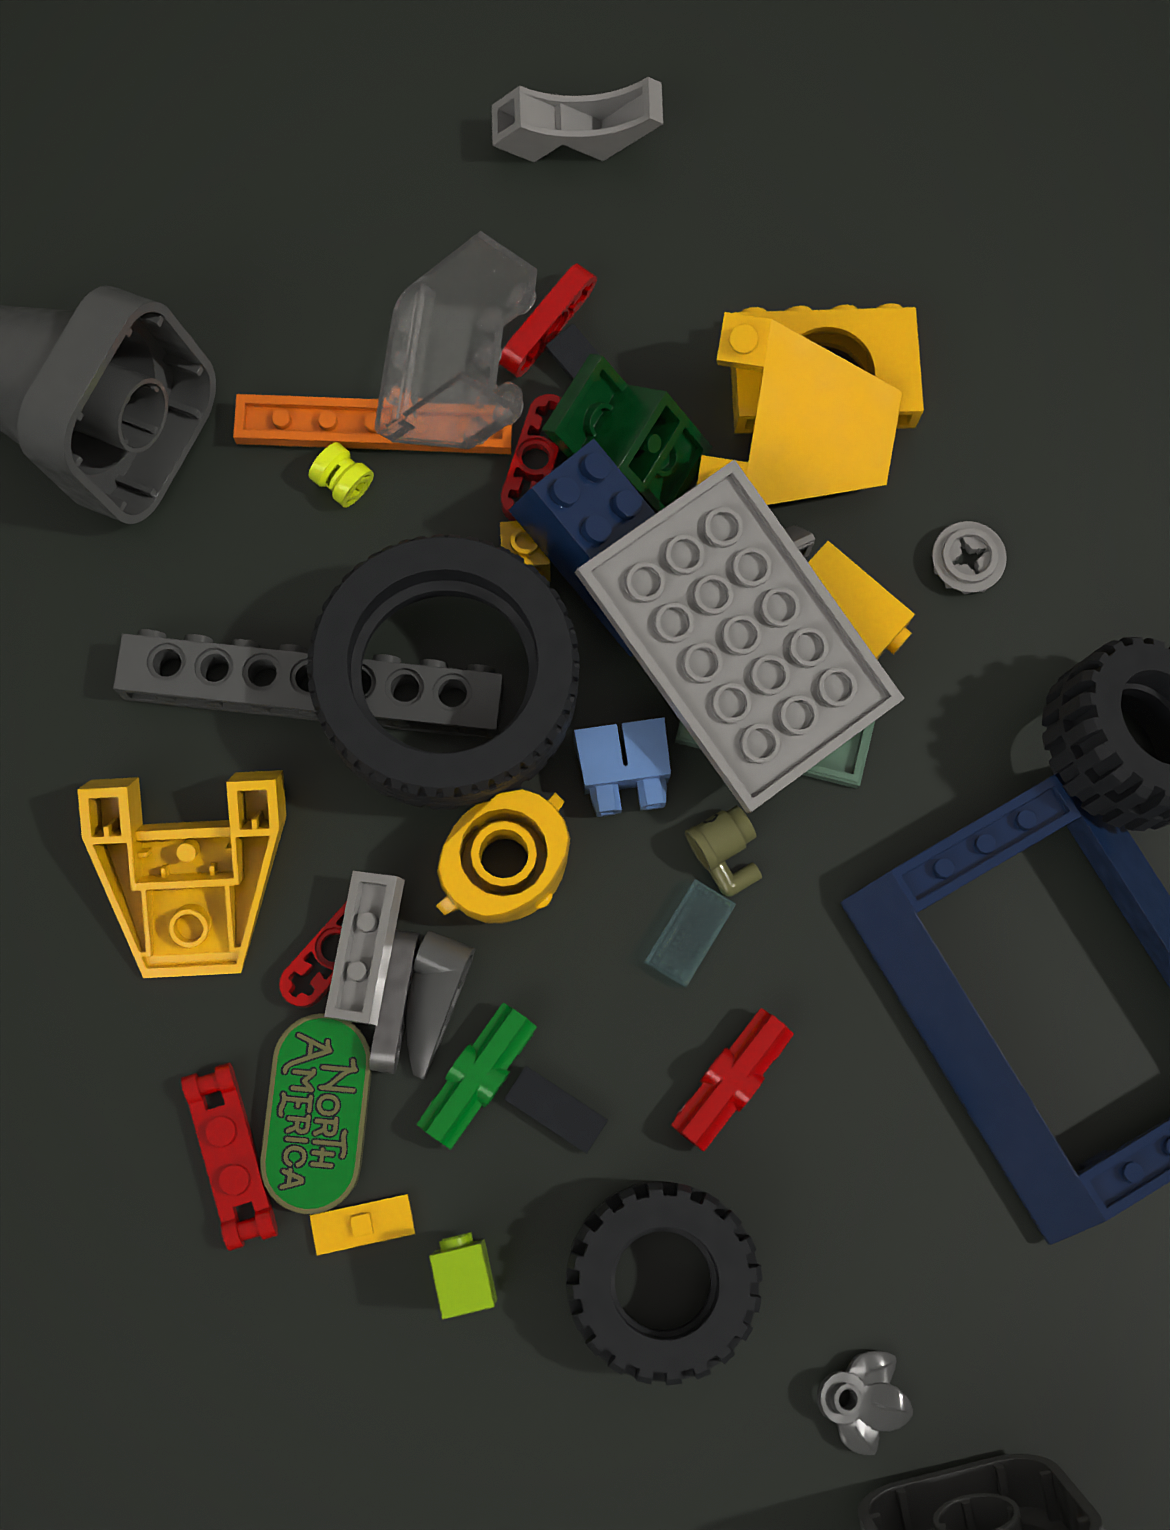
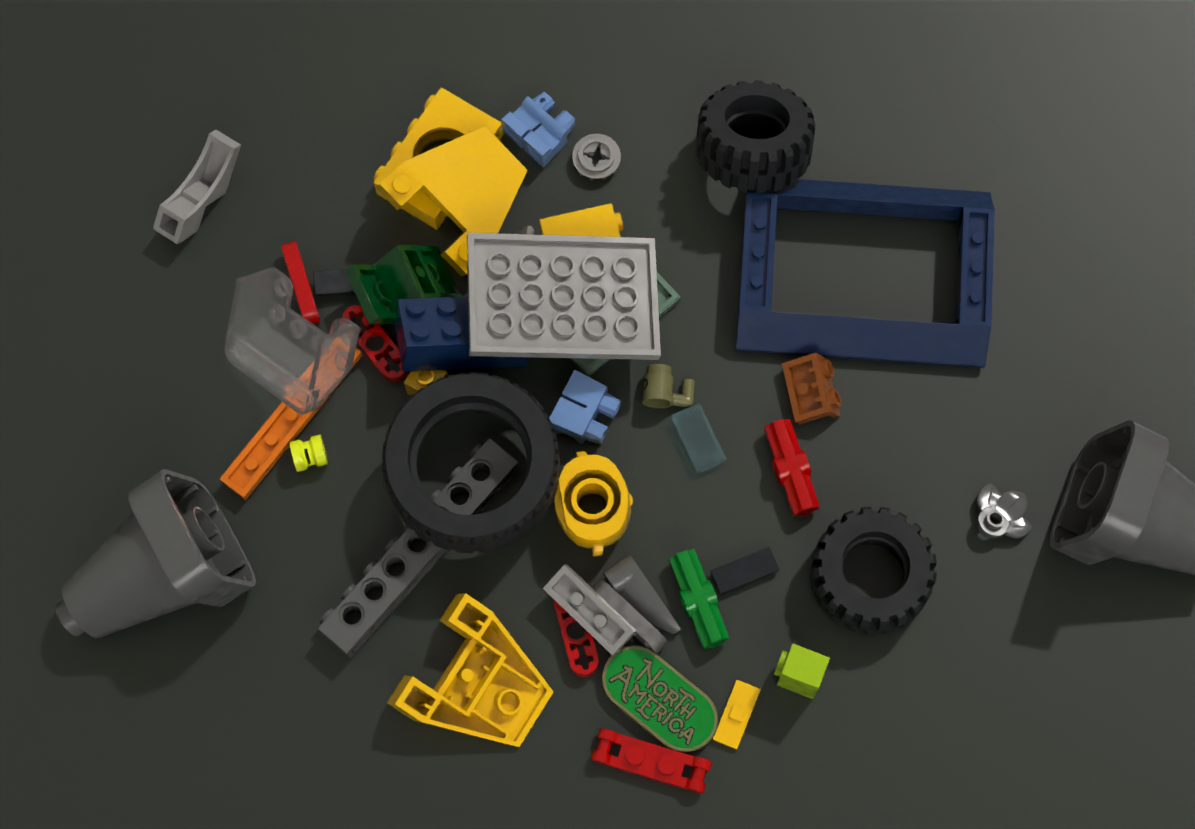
camera: 50 degrees left, 5 degrees down
none -> medium blue hips [501,92,575,168]
none -> dark orange bracket [782,353,841,425]

